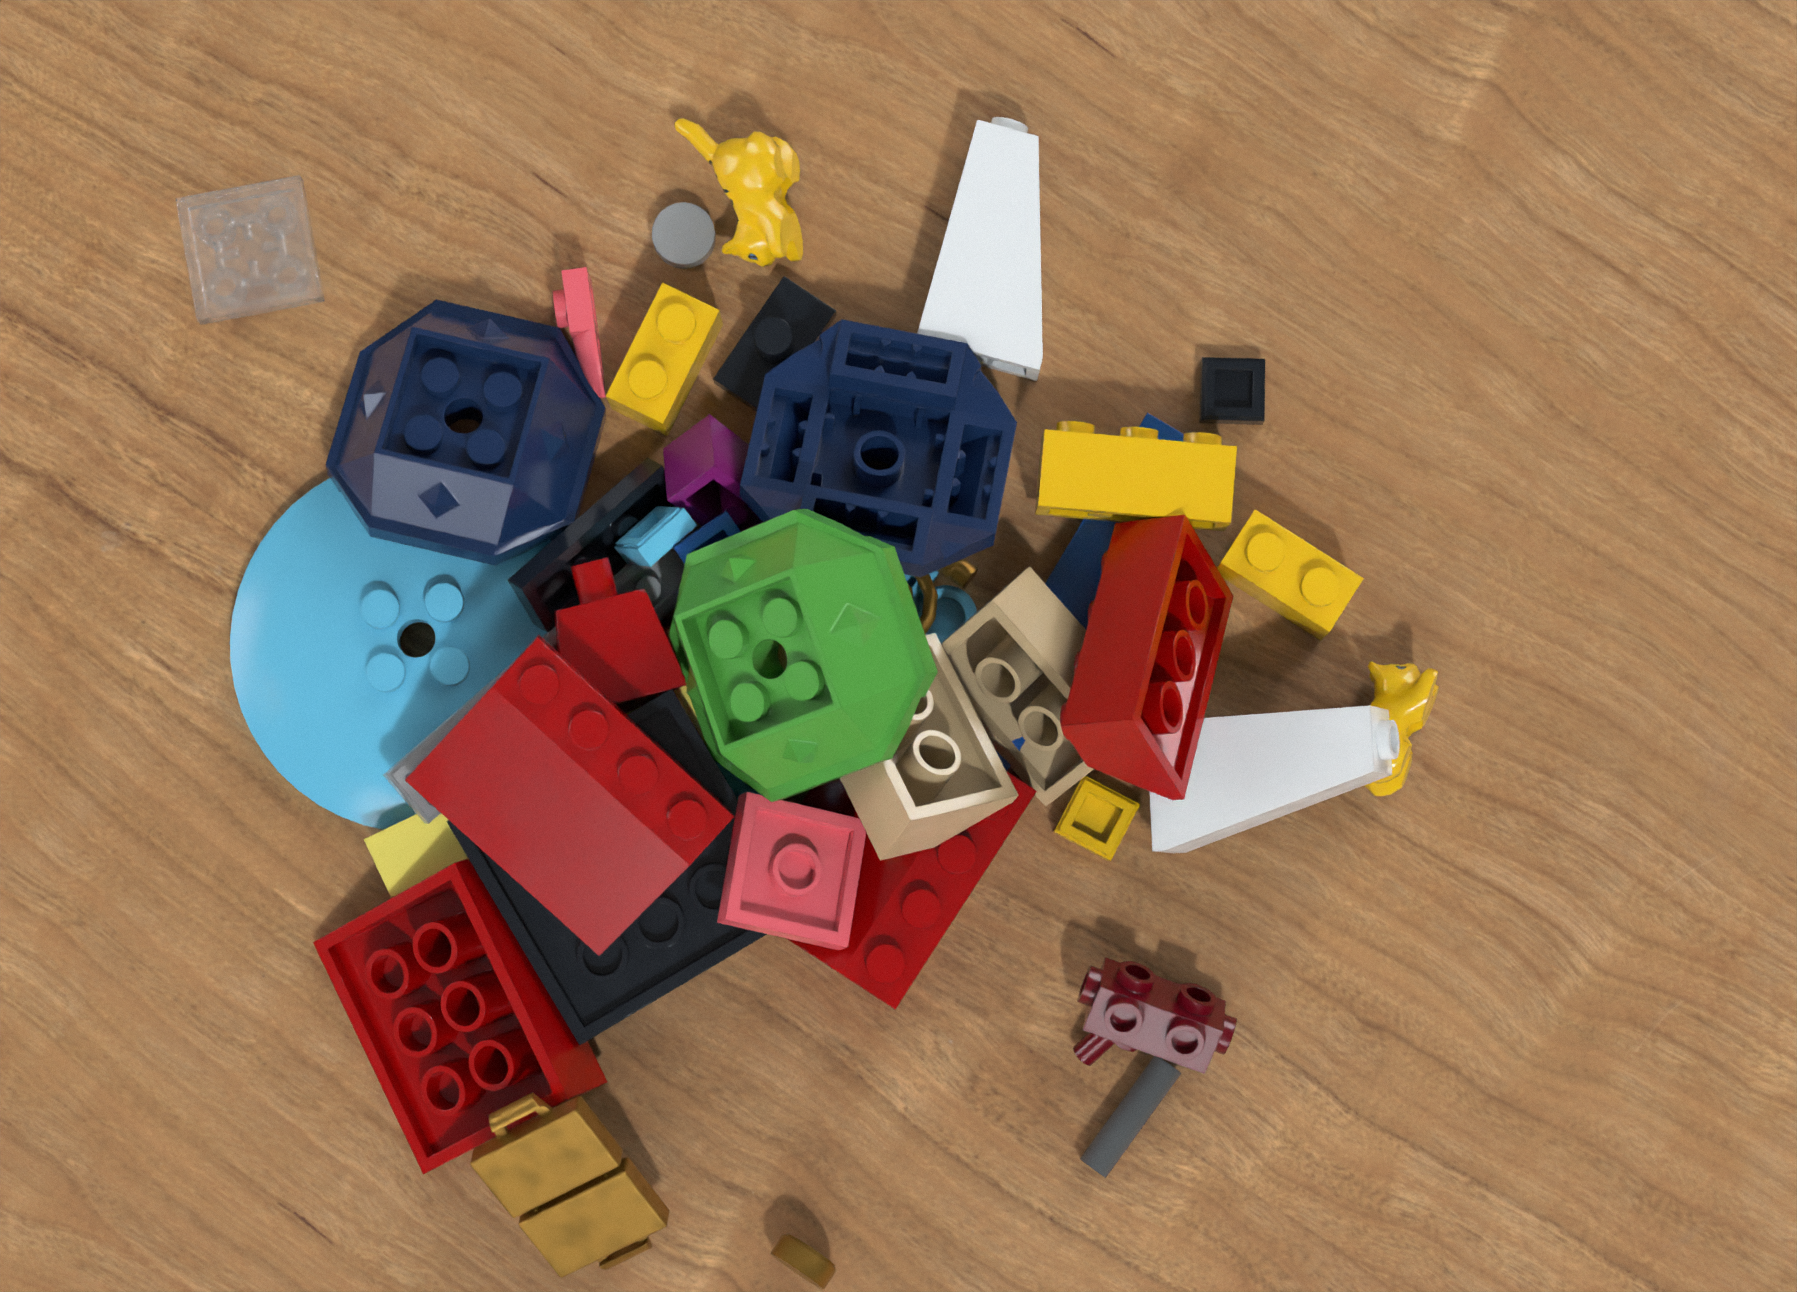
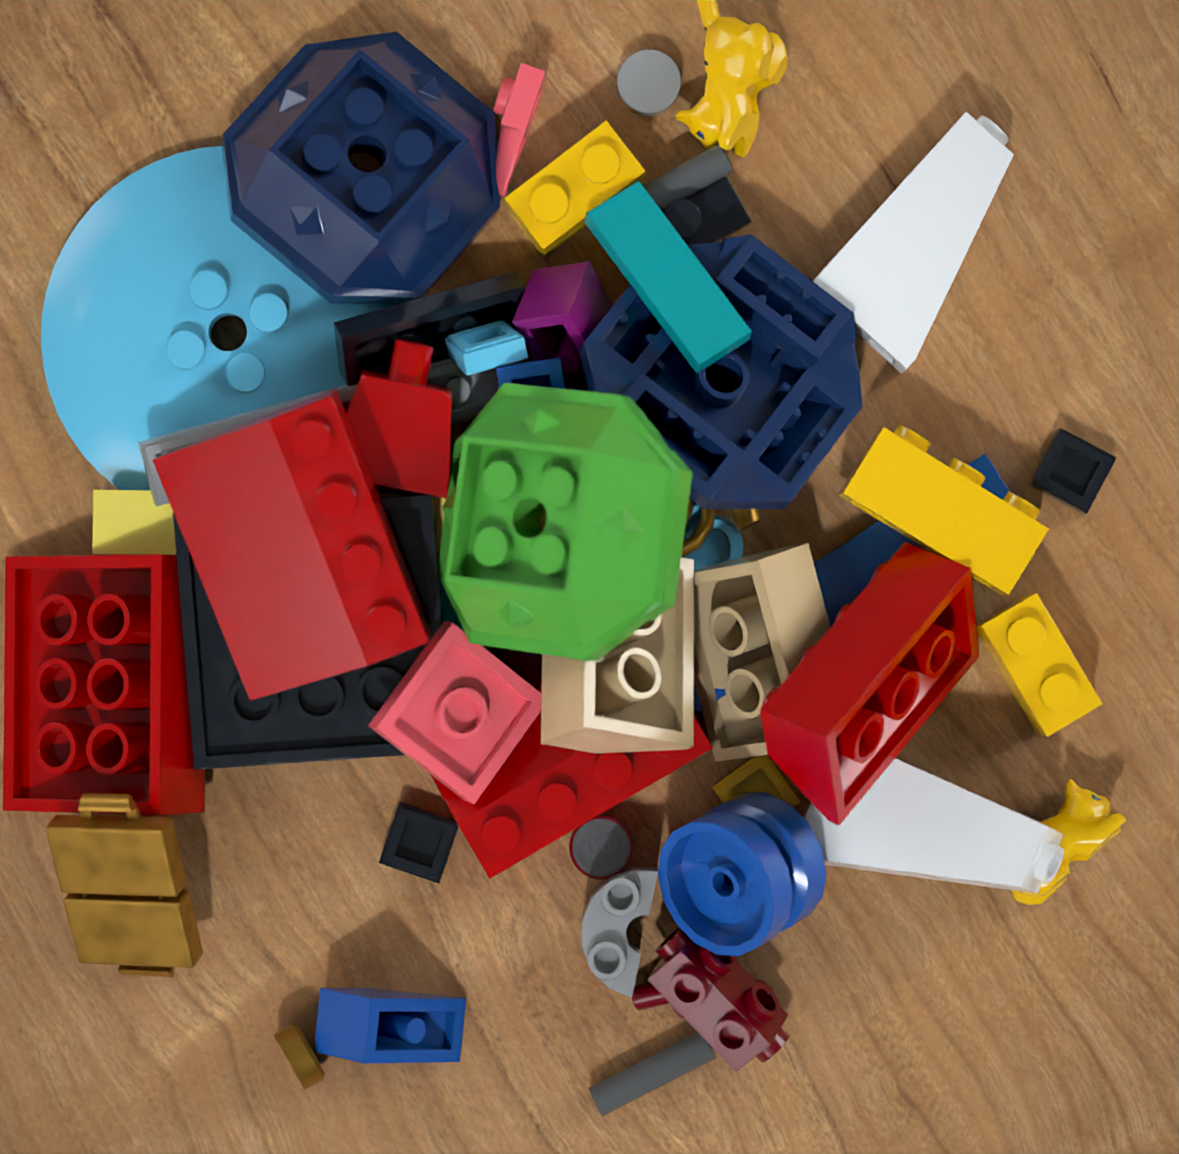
camera: 25 degrees right, 5 degrees up
none -> blue slope [314,988,466,1064]
none -> black tile [379,802,459,884]
none -> tile [569,815,633,880]
none -> light grey cylinder [581,866,658,998]
none -> teal tile [584,181,752,373]
none -> dark grey piece [642,144,733,211]
none -> blue wheel [658,792,827,956]

